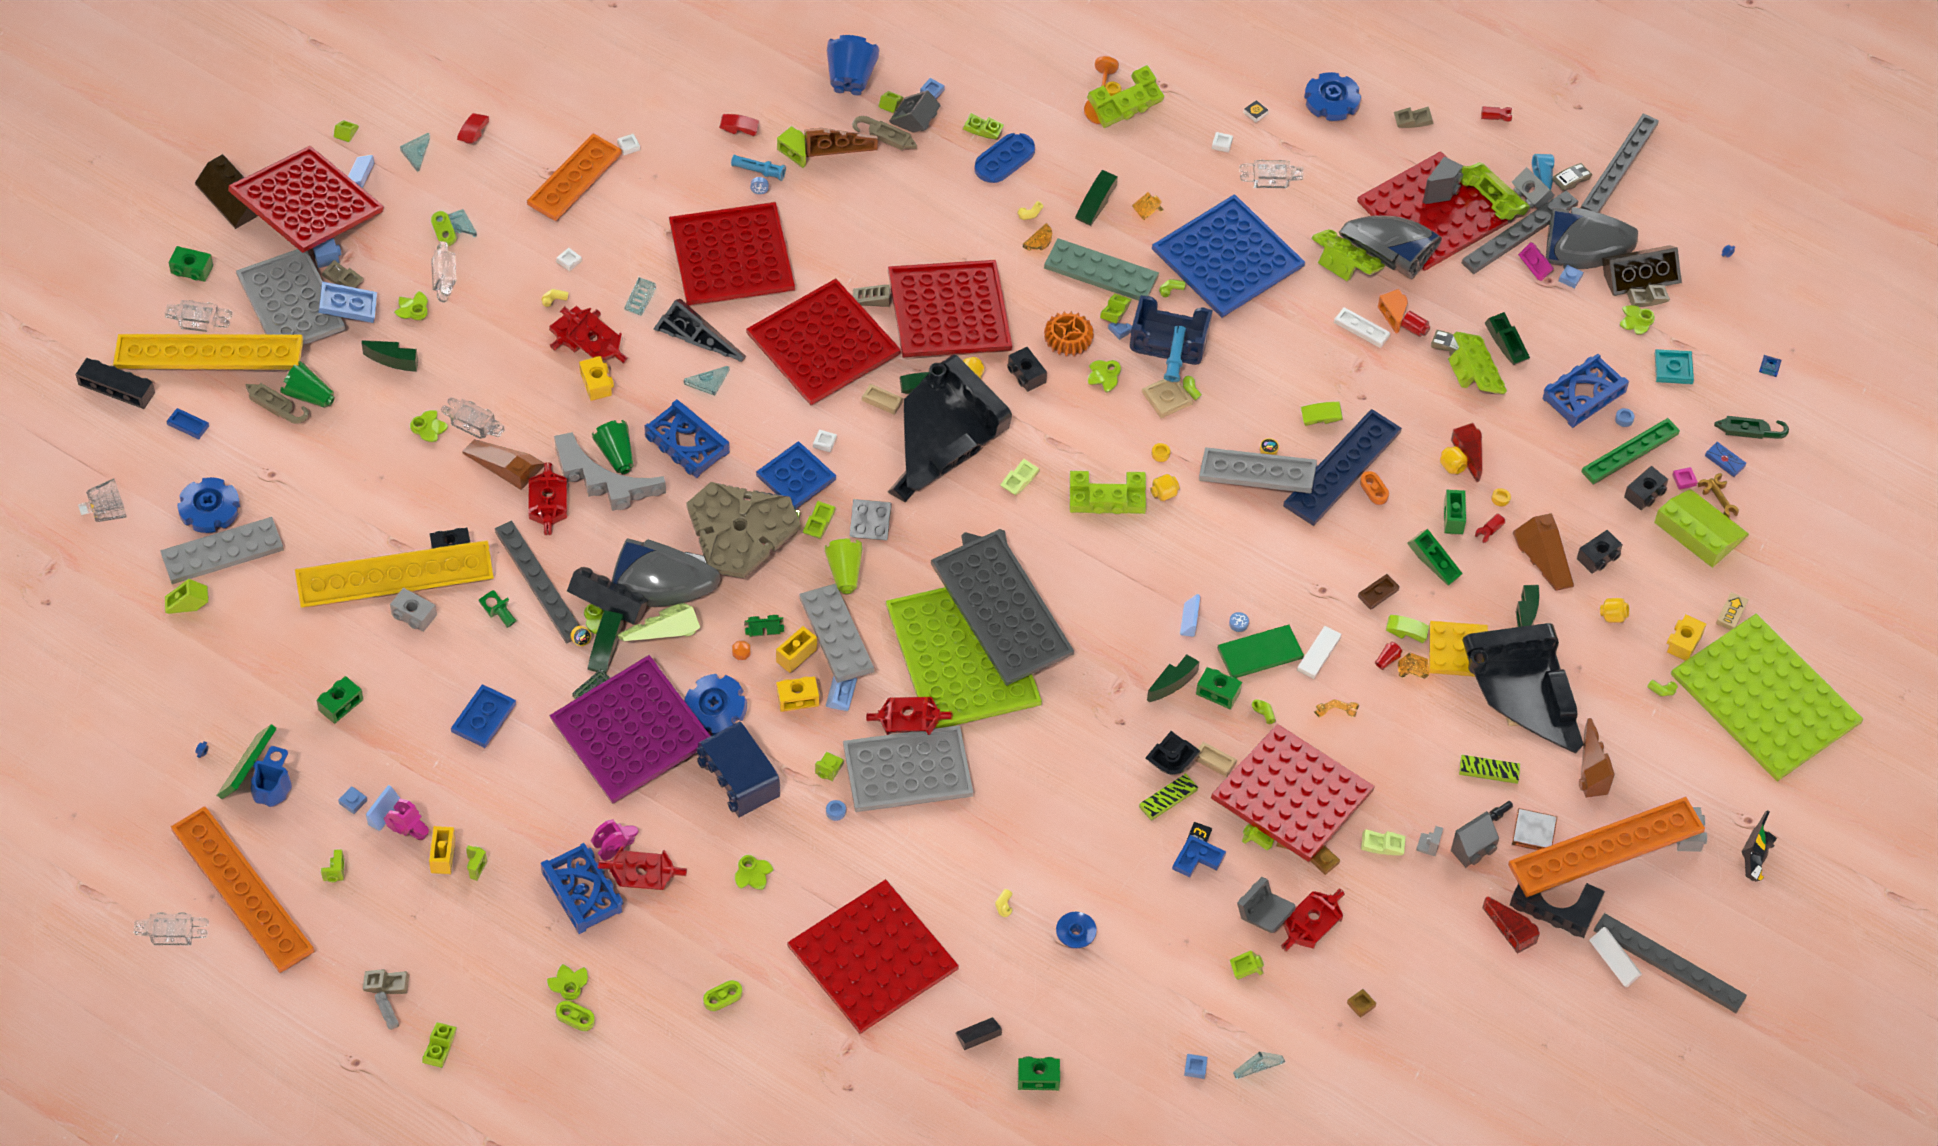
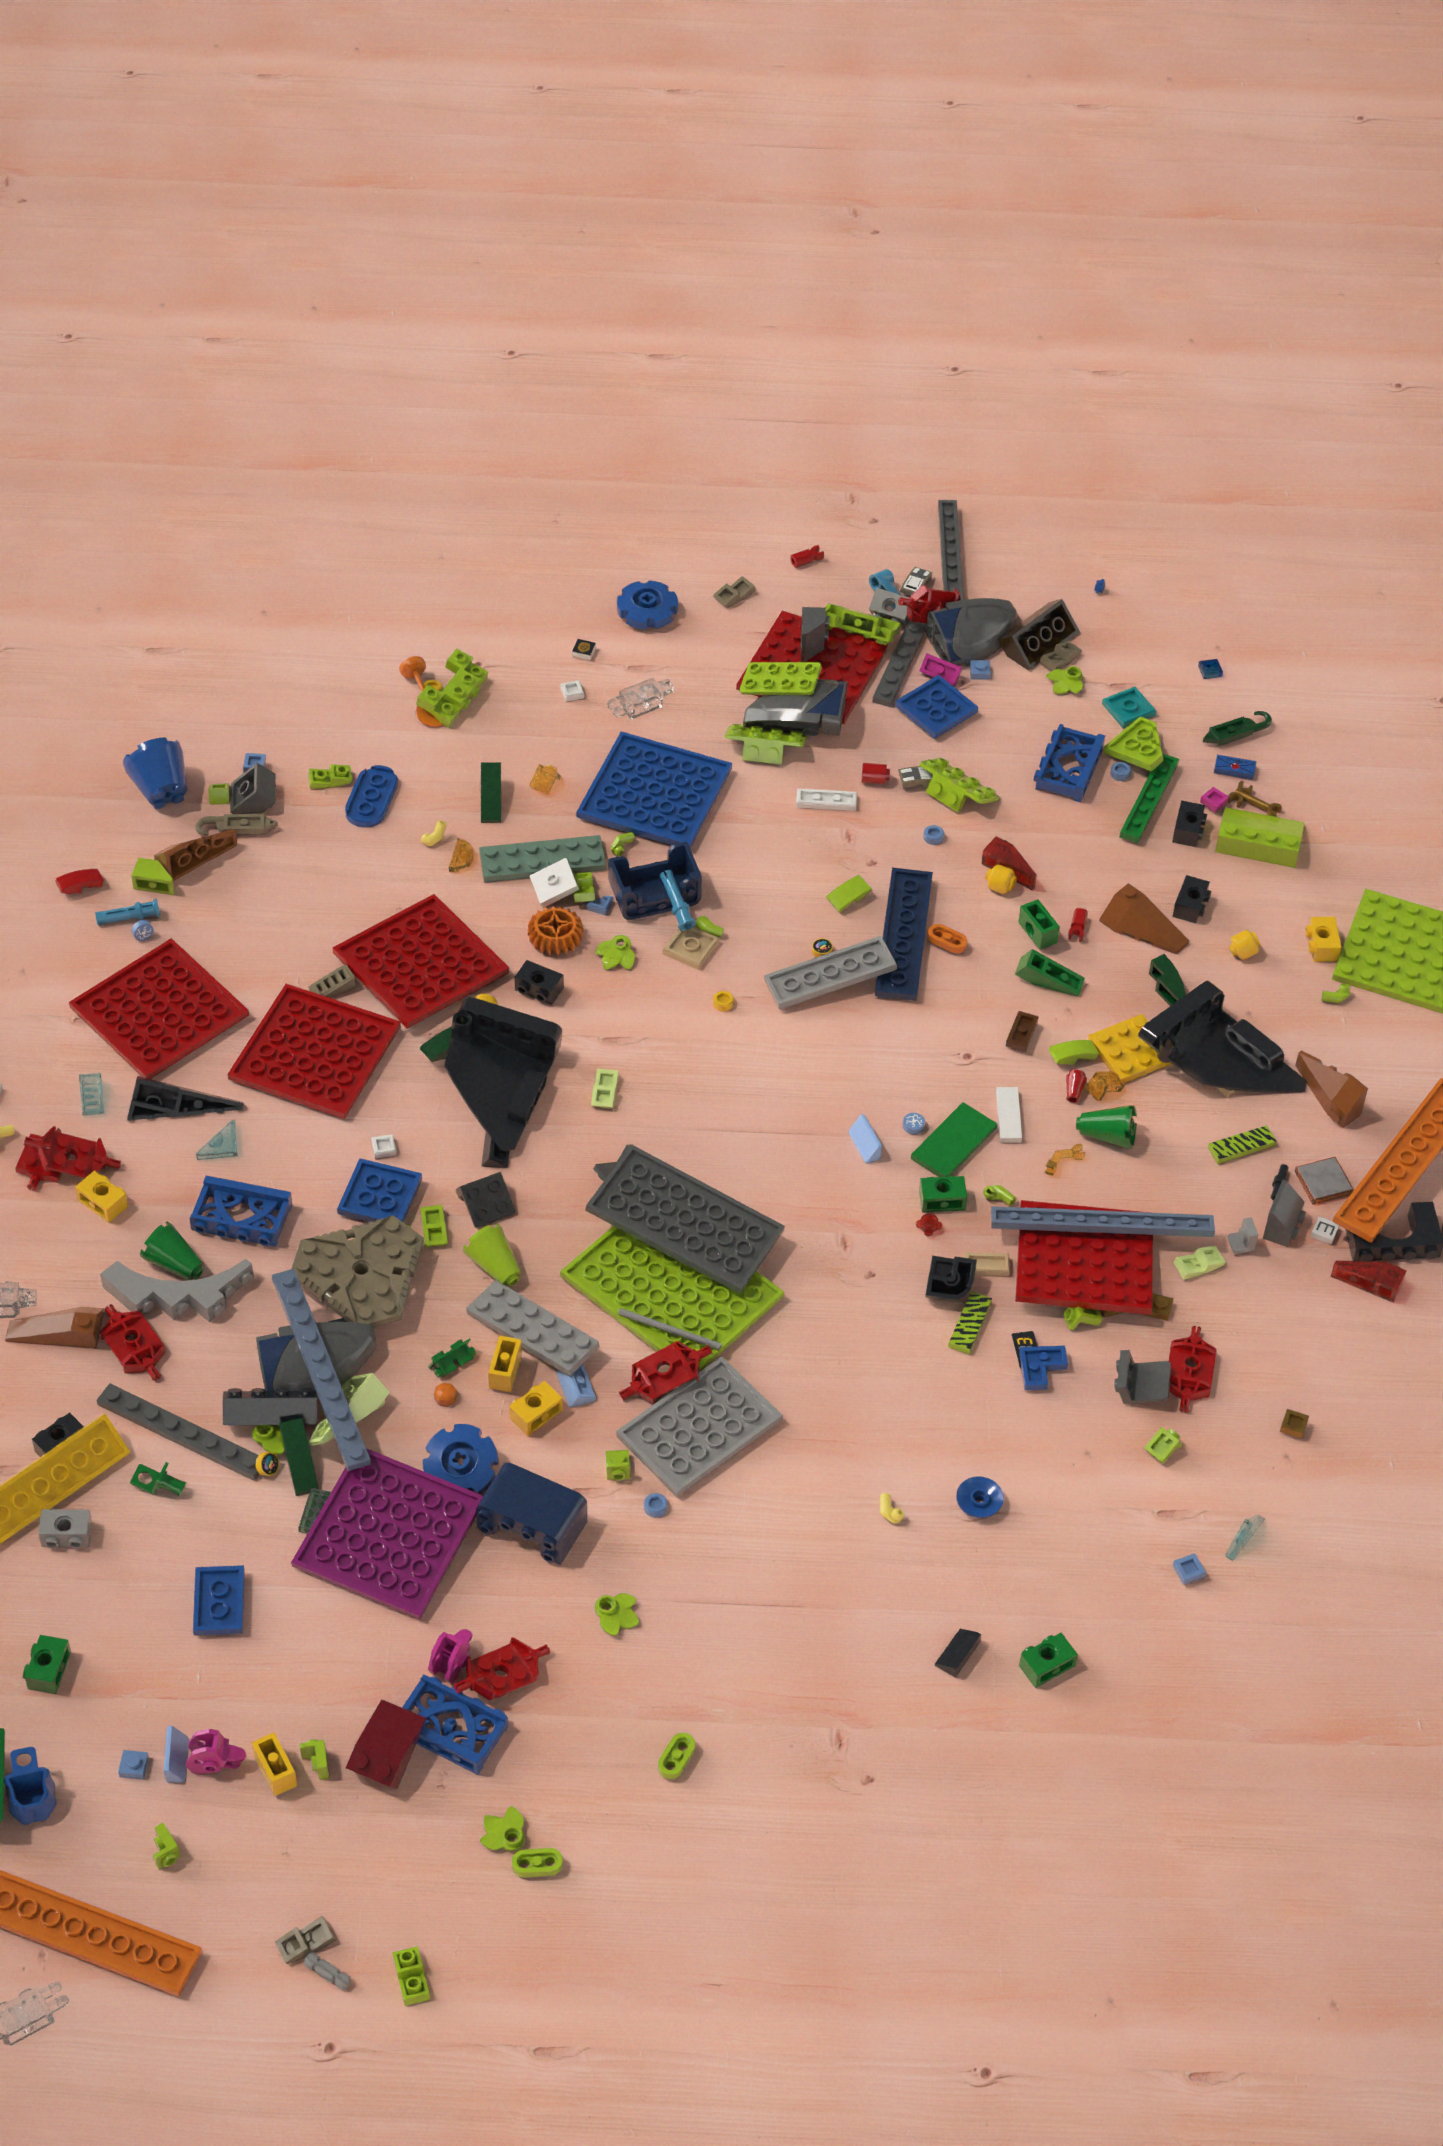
camera: 30 degrees left, 5 degrees down
red plate [787,879,959,1034] -> none
tan tile [862,384,903,415] -> none
lime bracket [1069,471,1146,514] -> none
dark green slope [1147,654,1200,702] -> none
yellow head [1150,474,1180,501] -> none
orange slope [1378,289,1408,333] -> none
dark green slope [1485,312,1530,365] -> none
yellow tile [1491,488,1511,507] -> none
tan tile [1716,592,1749,630] -> none
none -> sand blue plate [272,1269,370,1471]
none -> dark red slope [346,1699,427,1789]
none -> white plate [530,858,580,908]
none -> light grey axle [618,1308,722,1350]
none -> lime bracket [740,662,822,695]
none -> blue plate [895,675,978,739]
none -> red plate [898,584,961,623]
none -> clear red plate [916,1213,942,1236]
none -> medium blue tile [924,825,944,845]
none -> sand blue plate [990,1206,1215,1237]
none -> green cone [1076,1105,1137,1149]
none -> lime plate [1104,717,1163,771]
none -> white tile [1311,1217,1339,1245]

